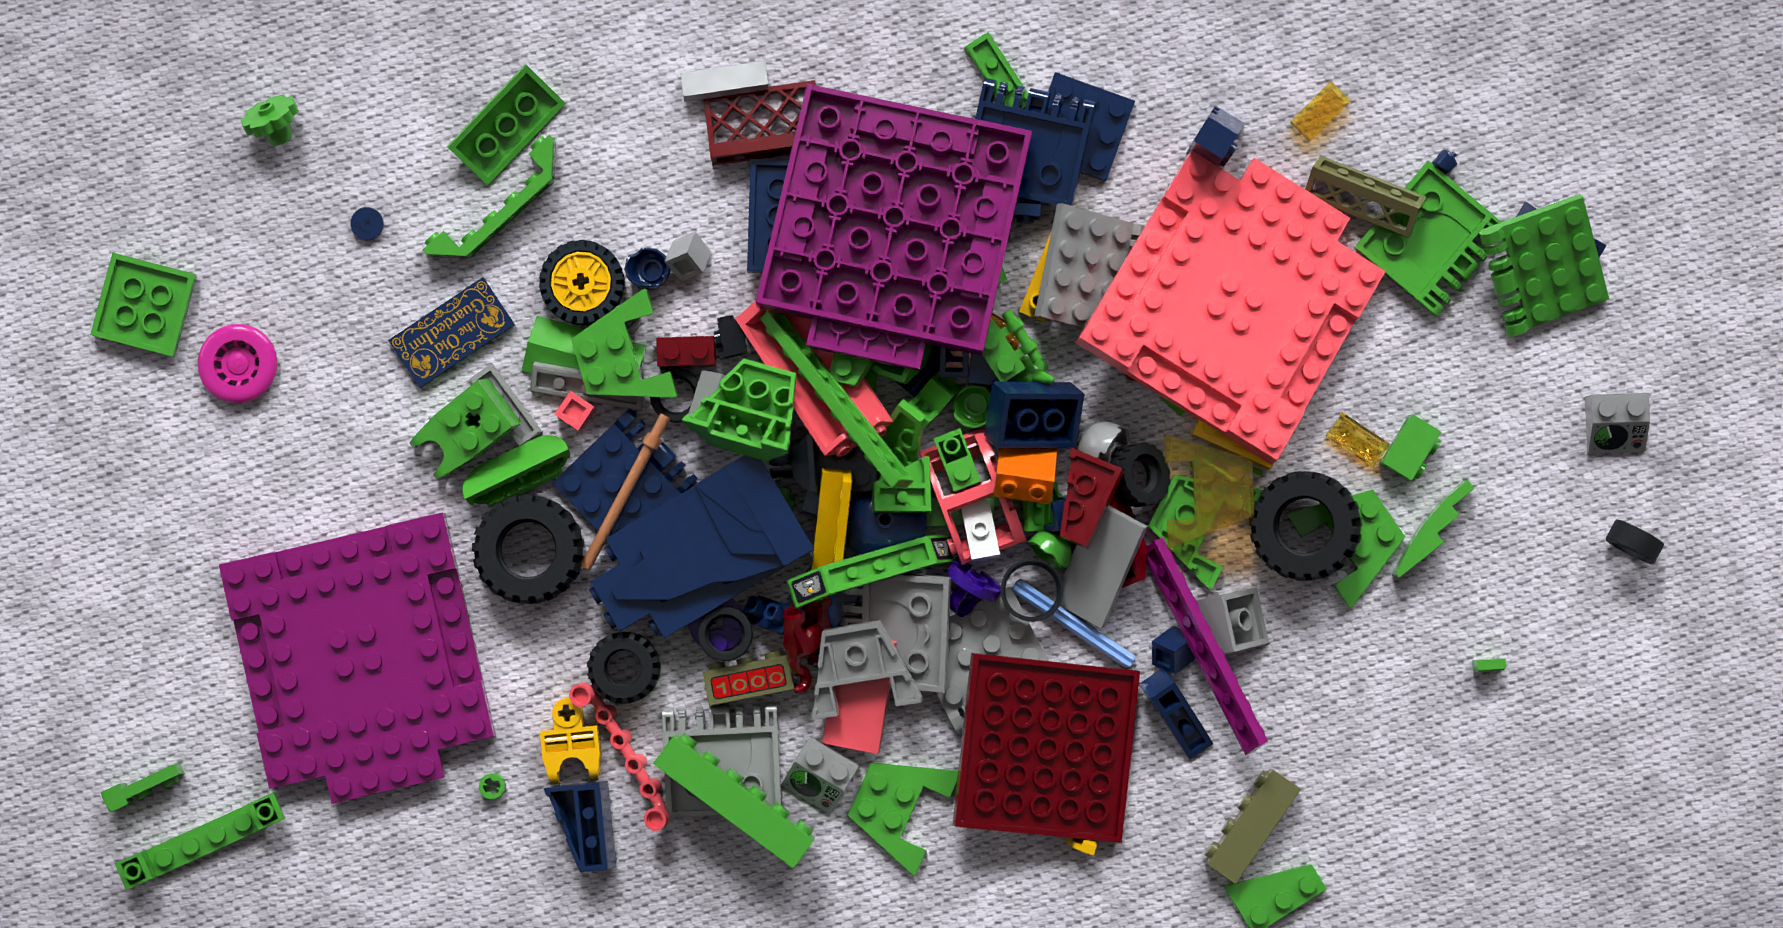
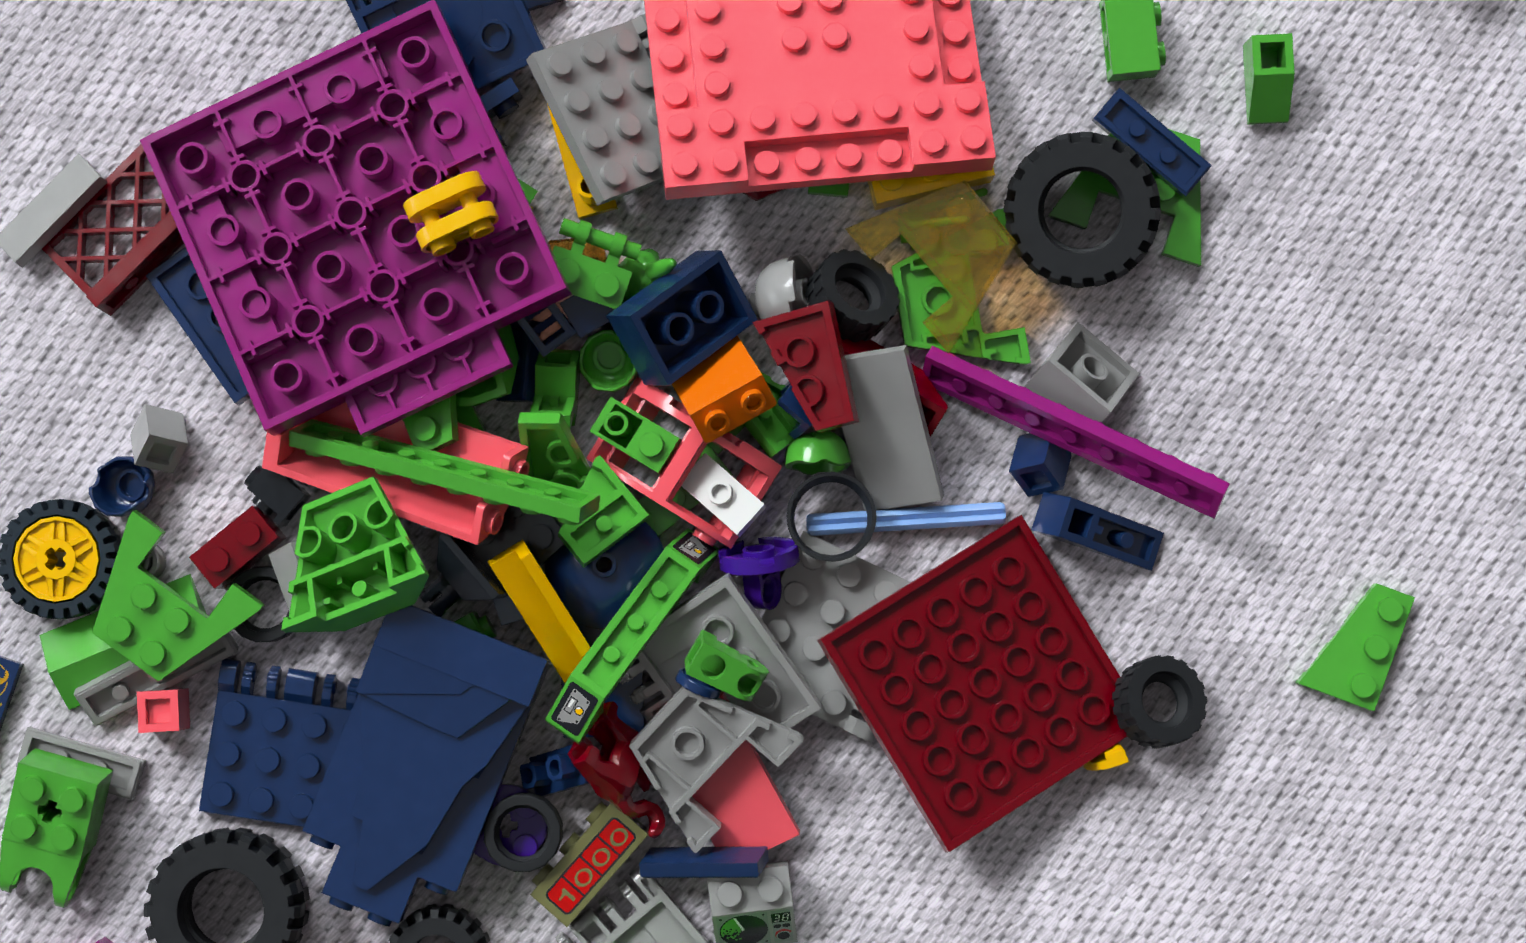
camera: 40 degrees left, 0 degrees up
bright green brick [462,435,570,507] -> none
nougat bar [581,413,671,570] -> none
bright green wing [848,762,958,877] -> none
olive brick [1204,768,1301,884] -> none
clear yellow plate [1325,412,1390,468] -> none
bright green slope [1392,480,1475,578] -> none
bright green tile [1472,658,1506,672] -> none
none -> yellow brick [403,171,499,256]
none -> dark blue tile [639,846,769,878]
none -> dark blue piece [675,668,721,699]
none -> bright green leg [684,629,769,701]
none -> dark blue tile [1092,88,1212,198]
none -> black tyre [1112,655,1207,749]
none -> bright green slope [1243,33,1295,125]

